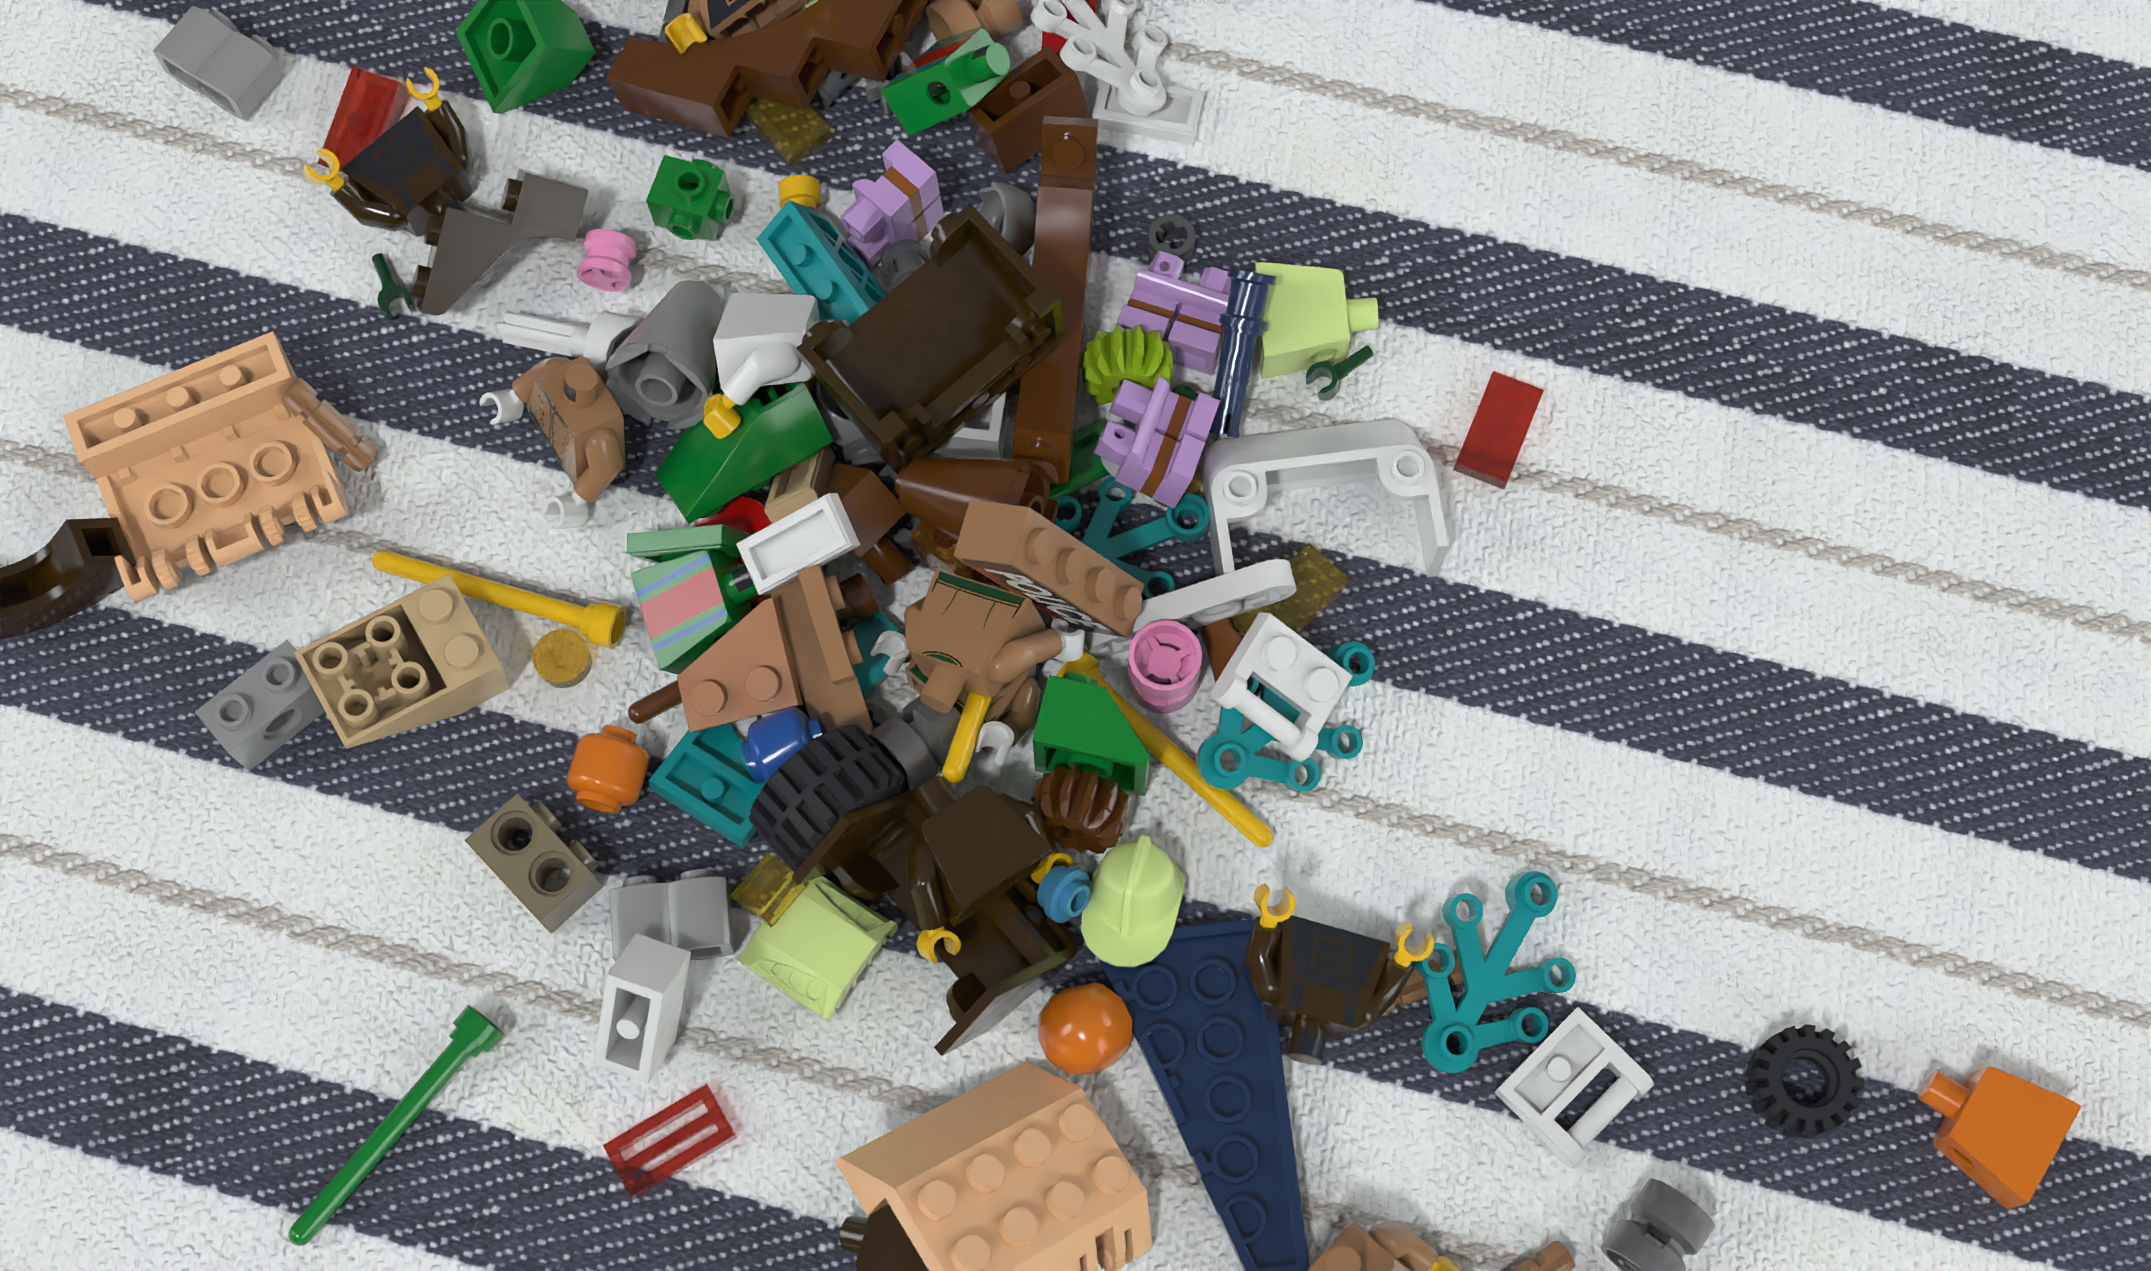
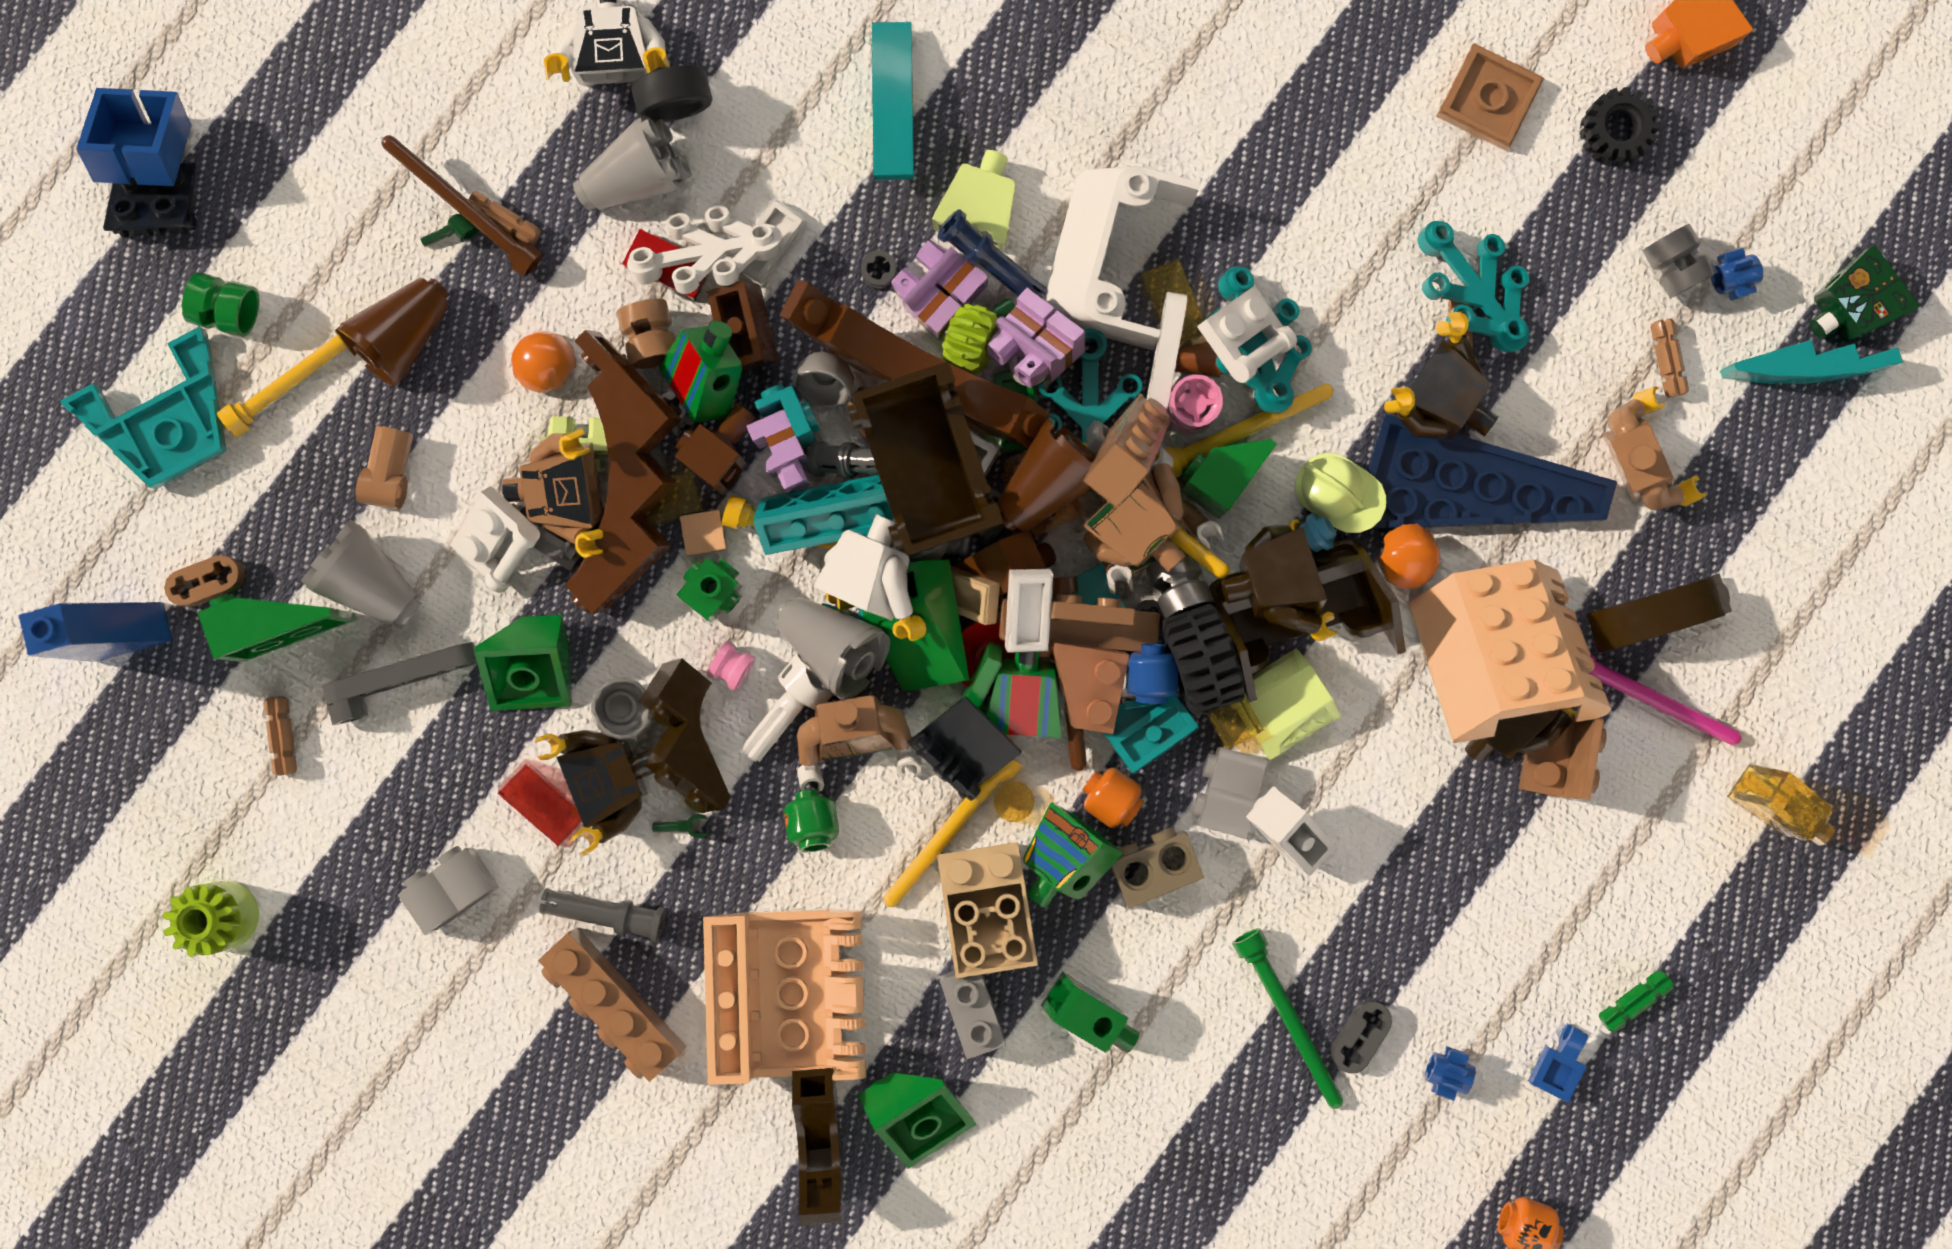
camera: 70 degrees left, 15 degrees up
medium nougat axle [281,379,378,472] -> none
clear red tile [602,1084,738,1199] -> none
reddish brown gear [1031,766,1129,854] -> none
dark green hand [1306,346,1373,401] -> none
clear red tile [1453,371,1544,490] -> none
white plate [1494,1007,1654,1169] -> none
none -> medium nougat brick [538,928,687,1083]
none -> dark grey pin [539,888,667,944]
none -> light grey hair [591,677,652,740]
none -> reddish brown brick [675,403,756,496]
none -> light nougat tile [680,510,727,557]
none -> teal bracket [754,384,821,449]
none -> green head [784,790,839,853]
none -> green slope [858,1072,977,1169]
none -> teal slope [872,22,914,180]
none -> black hinge [907,696,1022,801]
none -> green torso [1023,802,1123,908]
none -> green torso [1041,971,1140,1053]
none -> dark grey beam [1331,1000,1392,1074]
none -> medium nougat tile [1436,43,1544,151]

